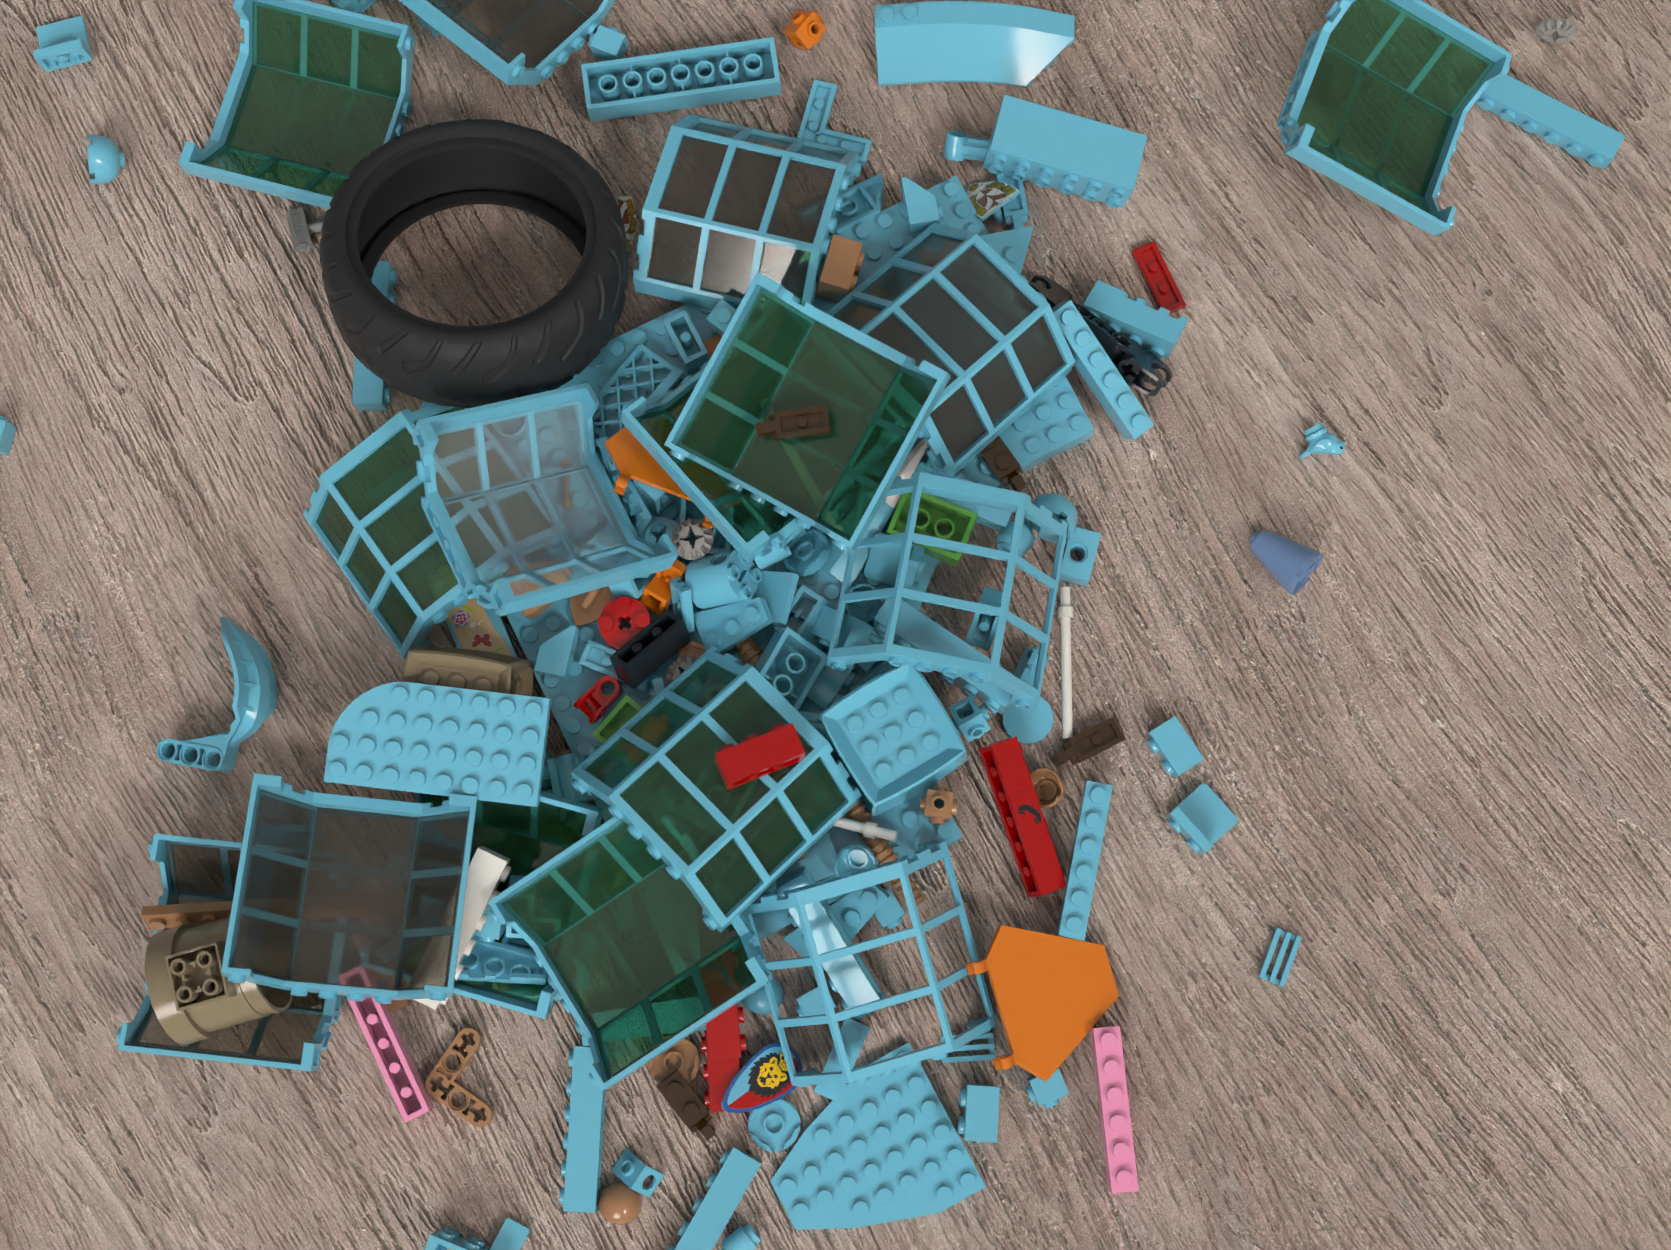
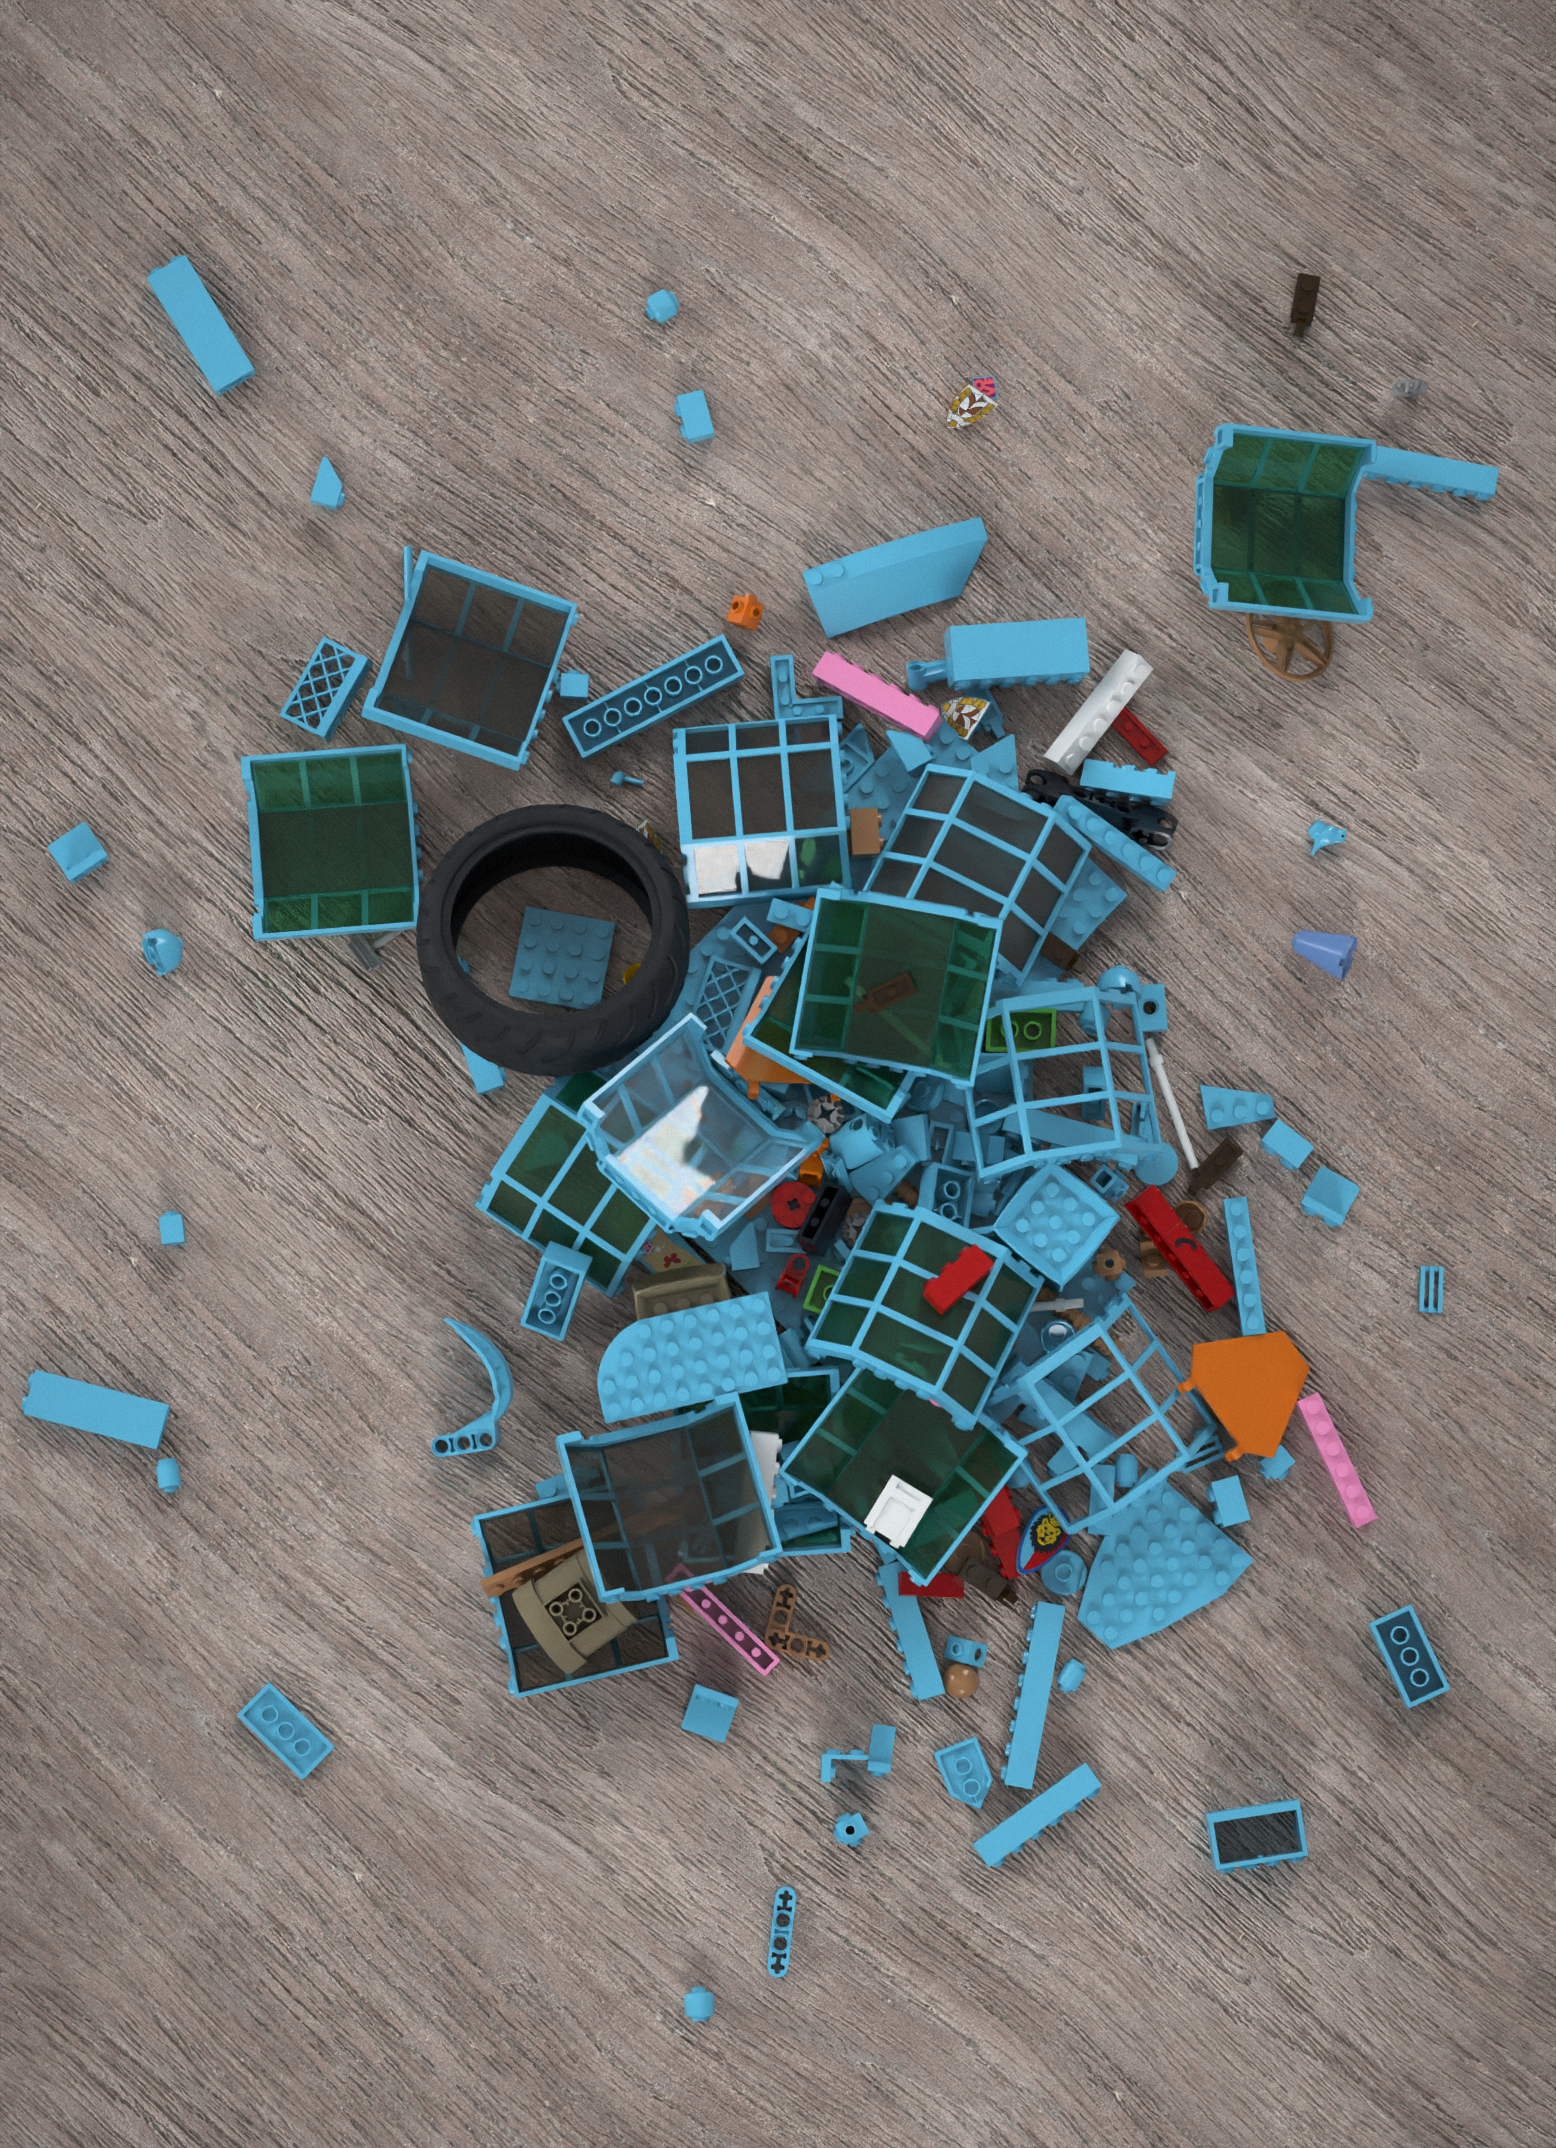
camera: 25 degrees left, 5 degrees up
none -> medium azure plate [509,906,616,1010]
none -> medium azure brick [520,1241,593,1342]
none -> medium azure hand [610,772,644,787]
none -> medium azure bracket [681,1684,739,1743]
none -> bright pink brick [812,651,943,743]
none -> white container [864,1475,933,1549]
none -> red tile [898,1572,964,1599]
none -> white brick [1043,649,1154,776]
none -> medium azure brick [1115,1454,1138,1487]
none -> medium nougat slope [1137,1227,1167,1278]
none -> medium azure wing [1199,1085,1276,1130]
none -> medium nougat wheel [1246,582,1334,682]

